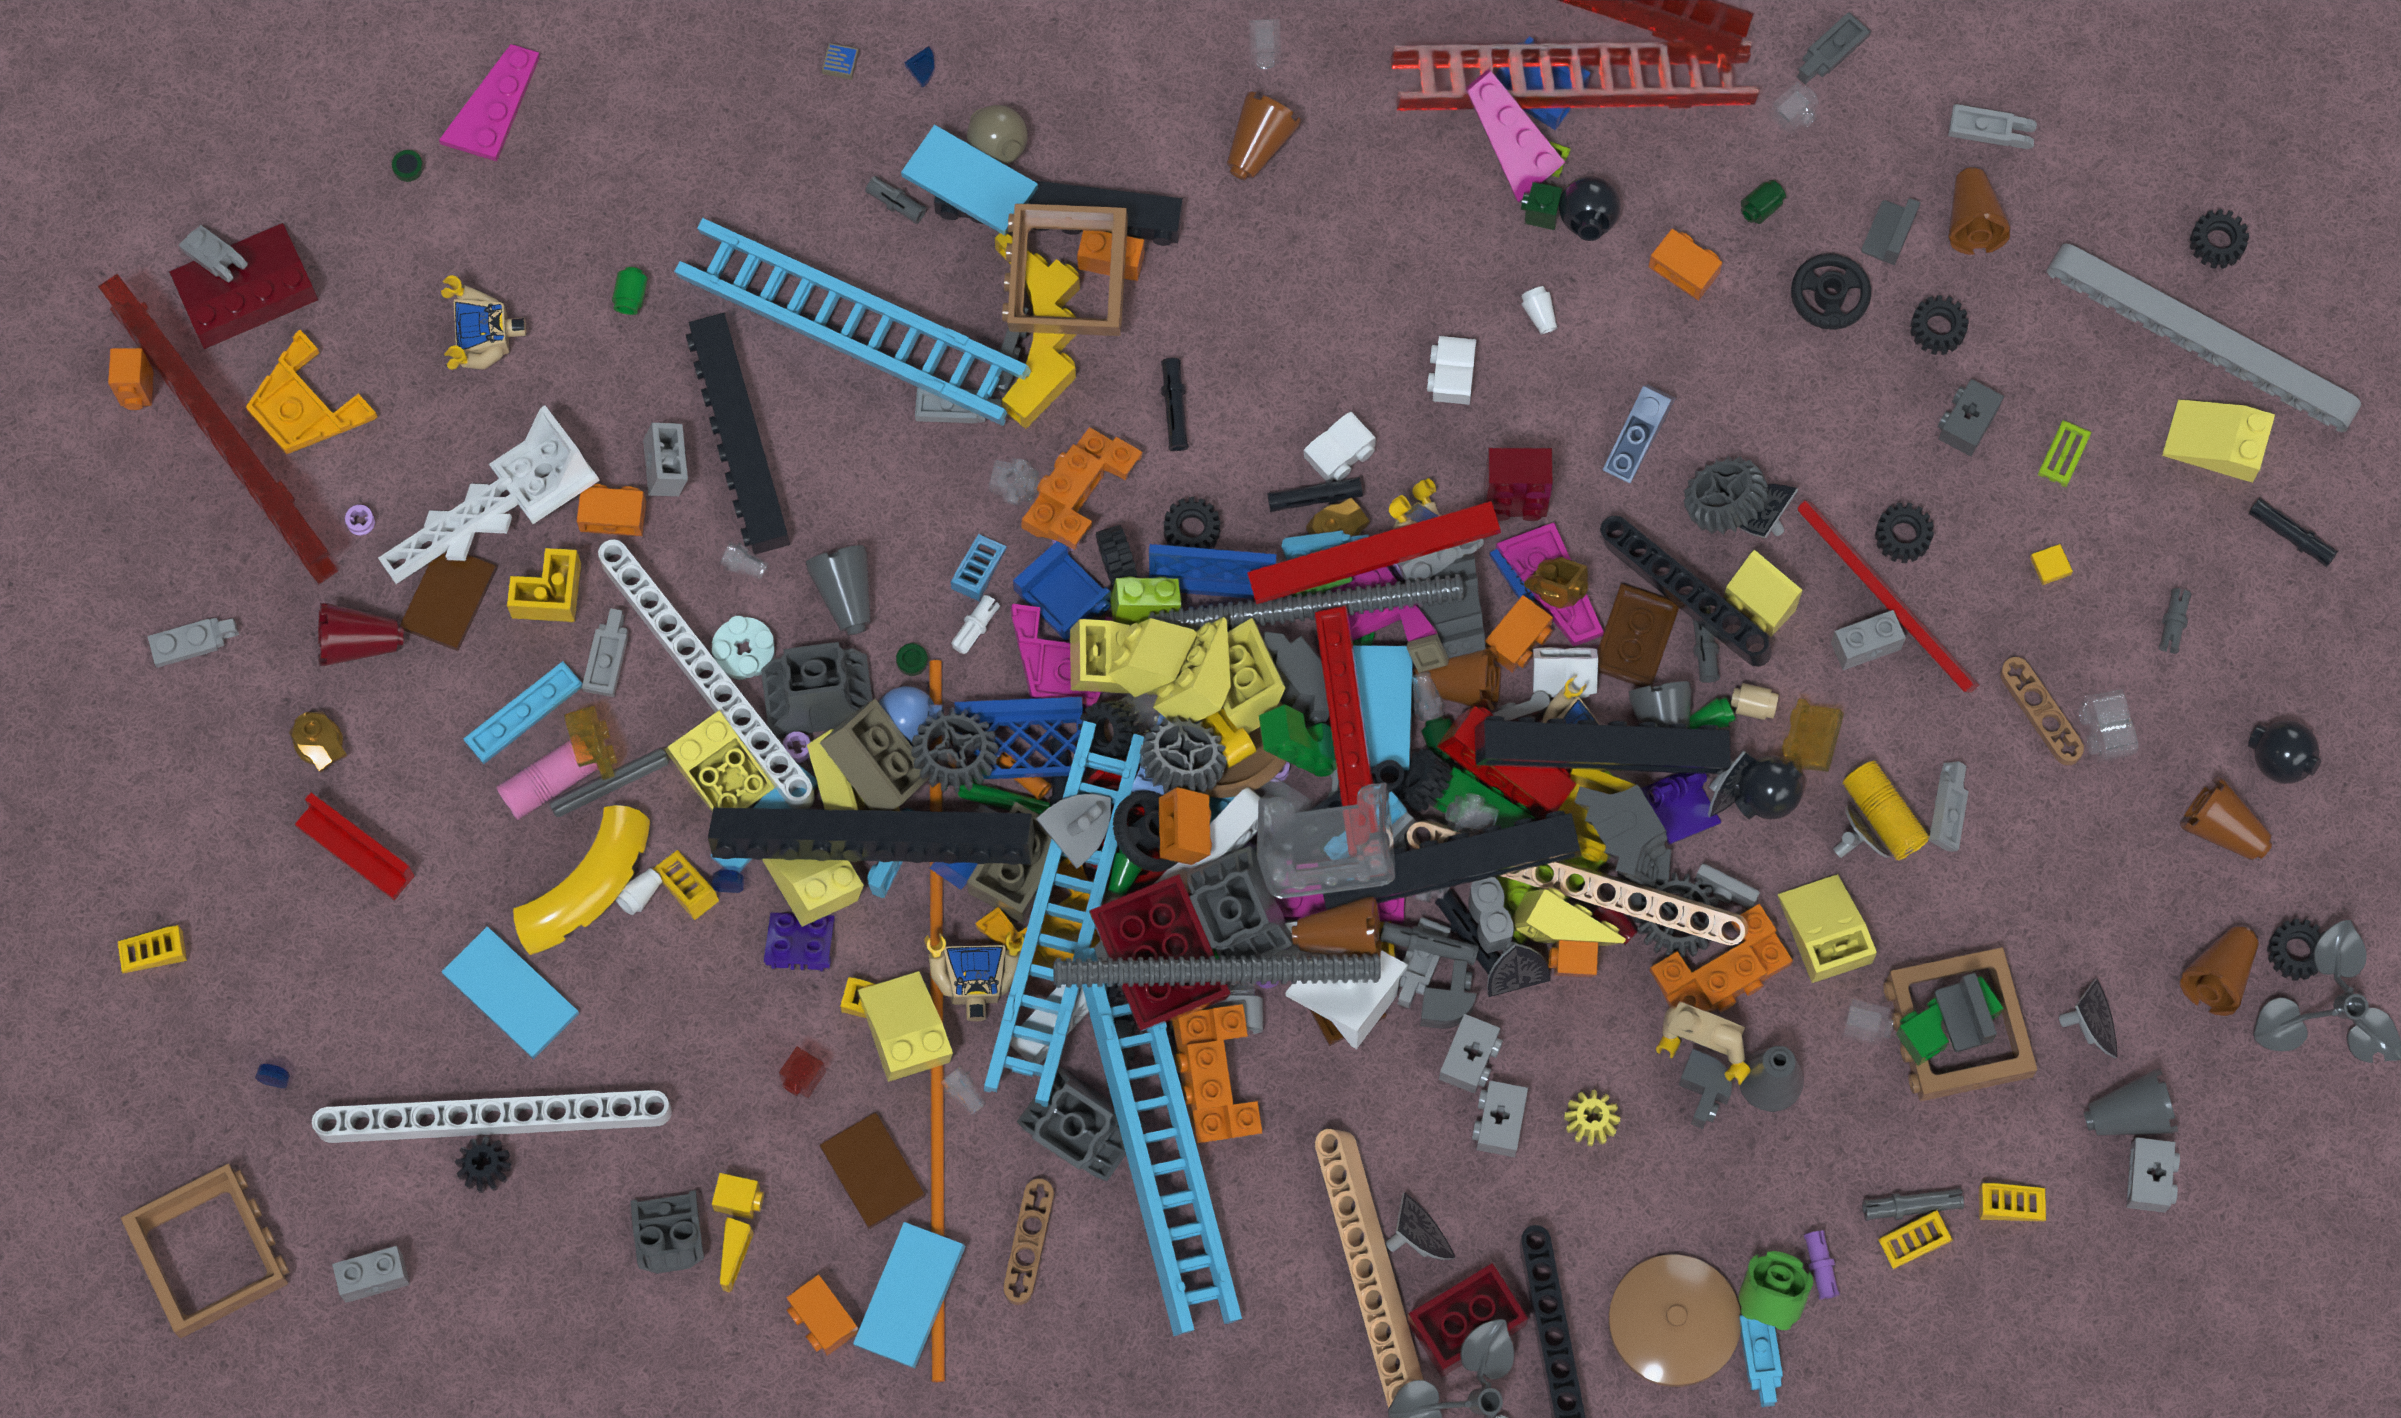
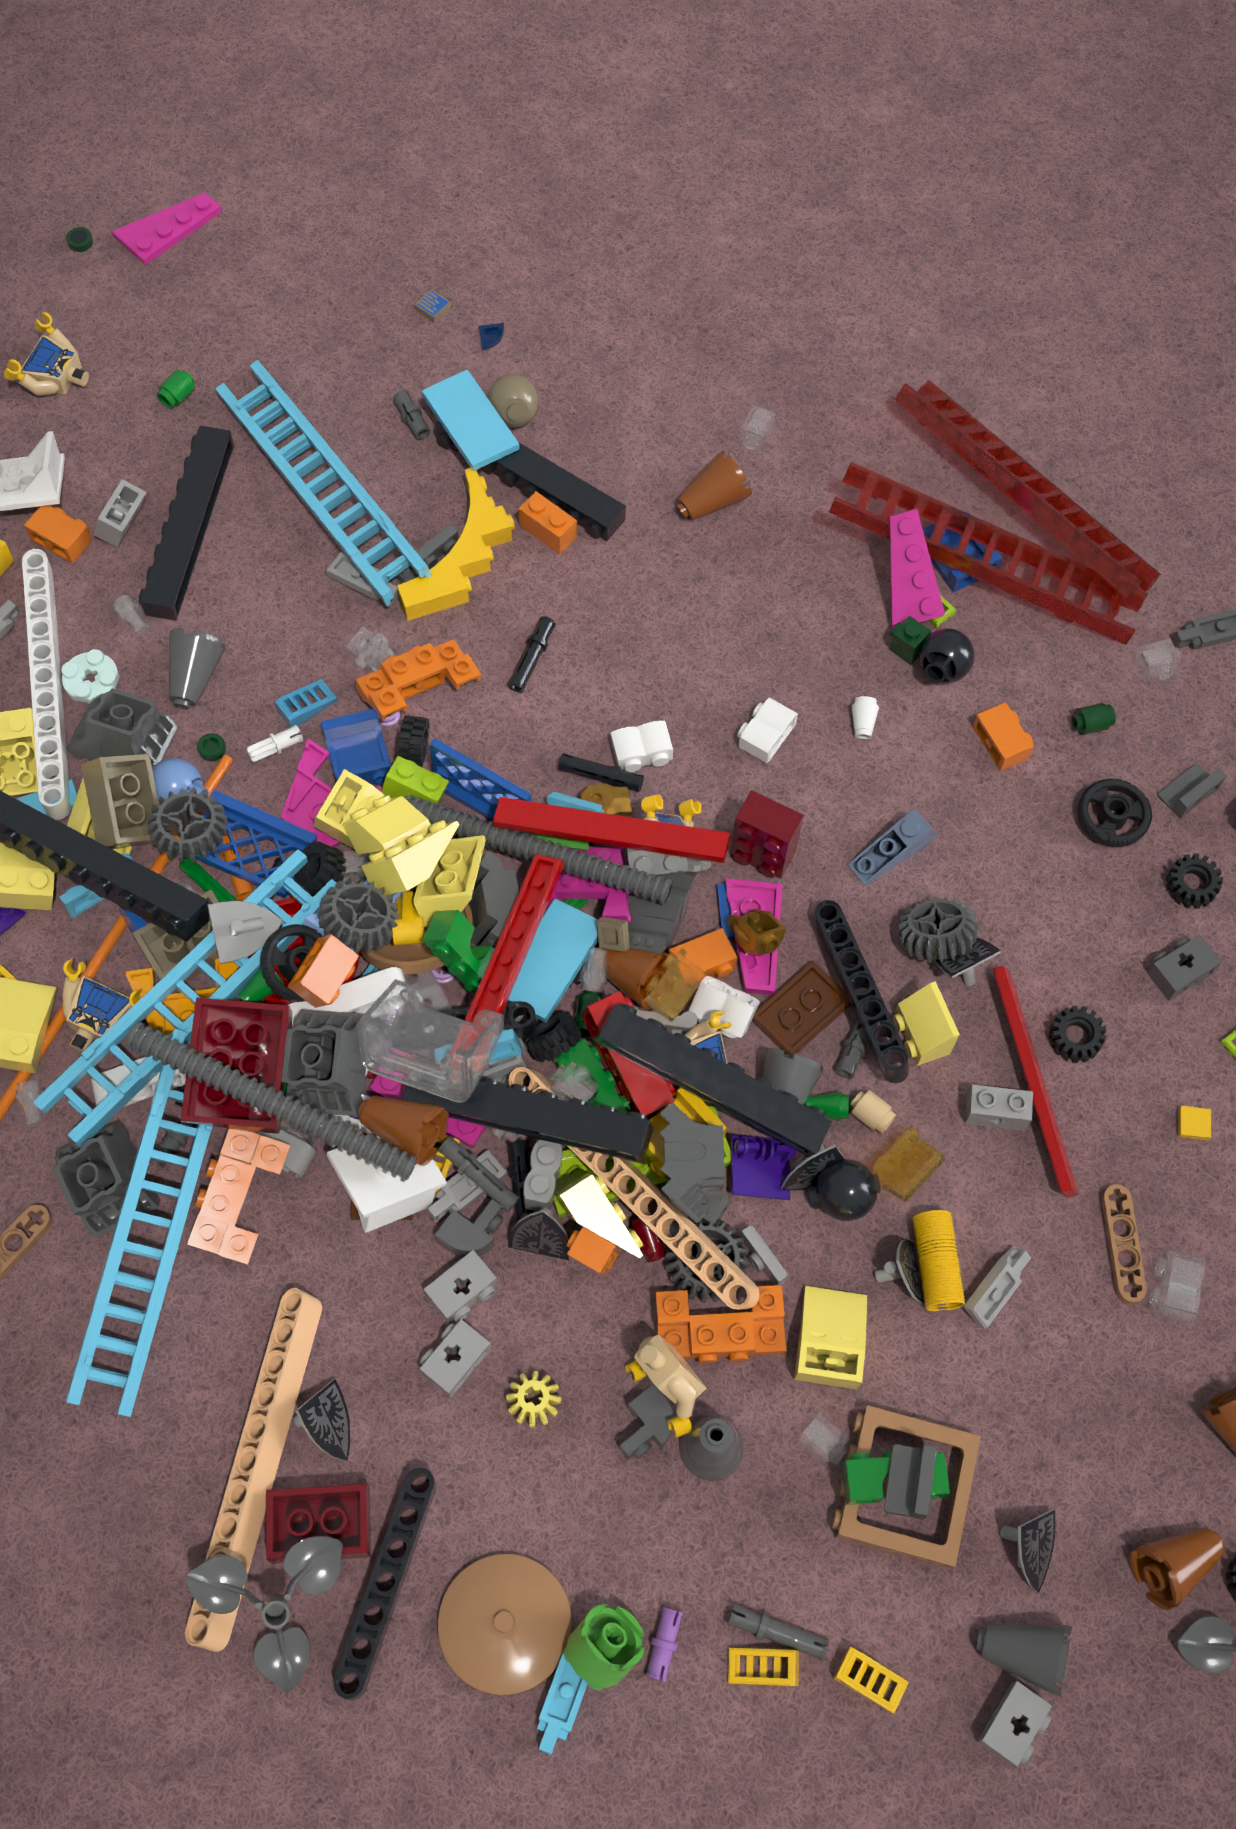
camera: 25 degrees right, 5 degrees down
lavender bush [783,732,810,763] -> none
medium nougat piece [1002,204,1128,336] -> none
black tyre [1164,497,1220,549] -> none
none -> clear yellow bracket [643,948,707,1022]

